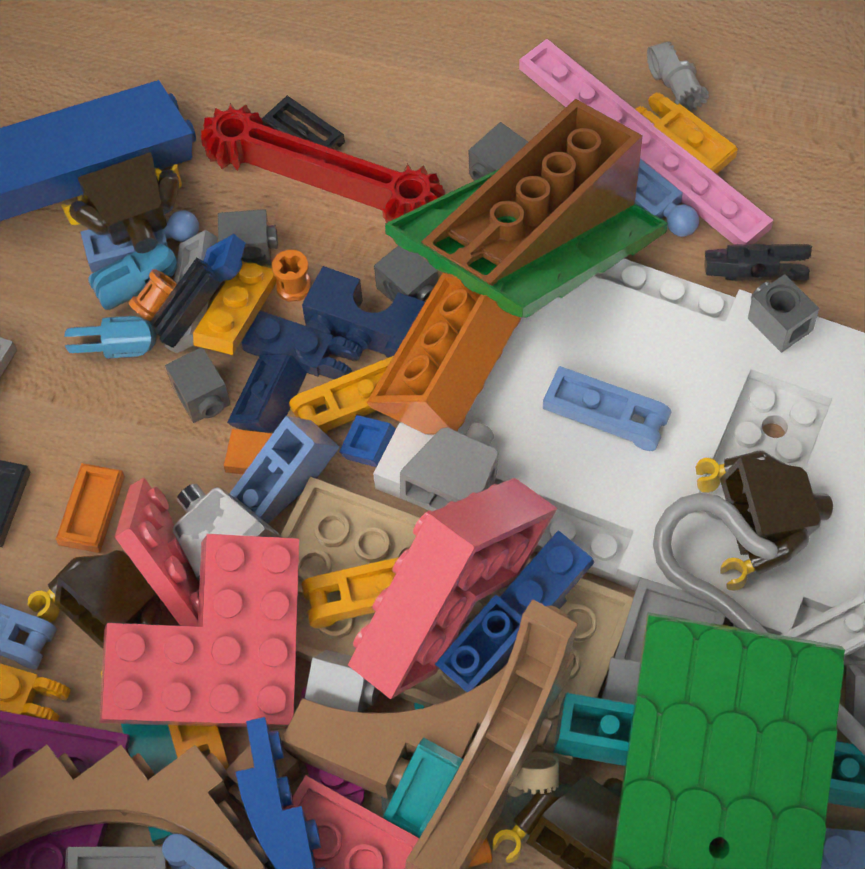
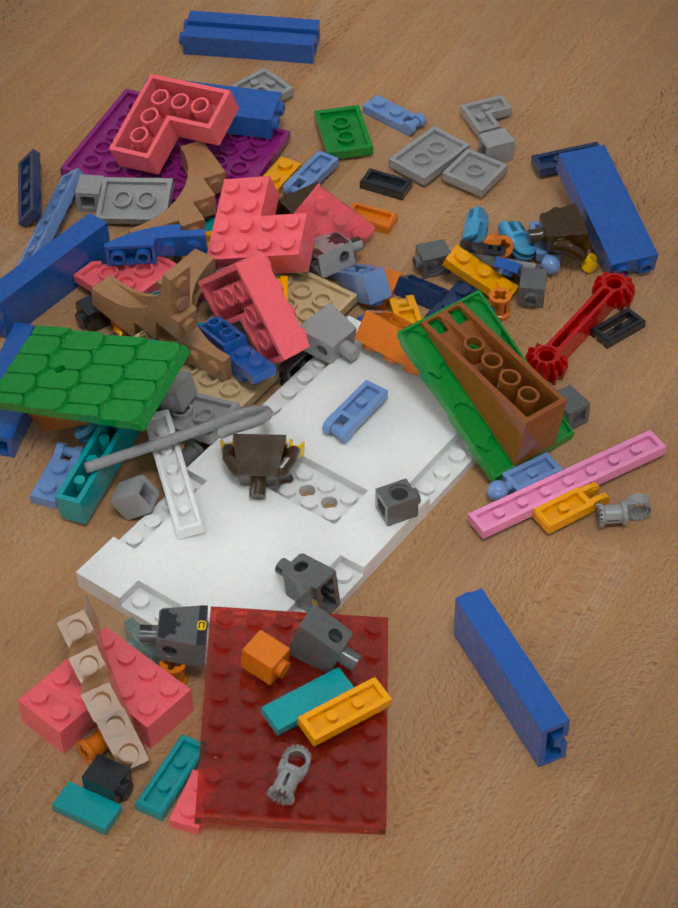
camera: 100 degrees right, 15 degrees down
black hinge [704,244,812,281] -> none

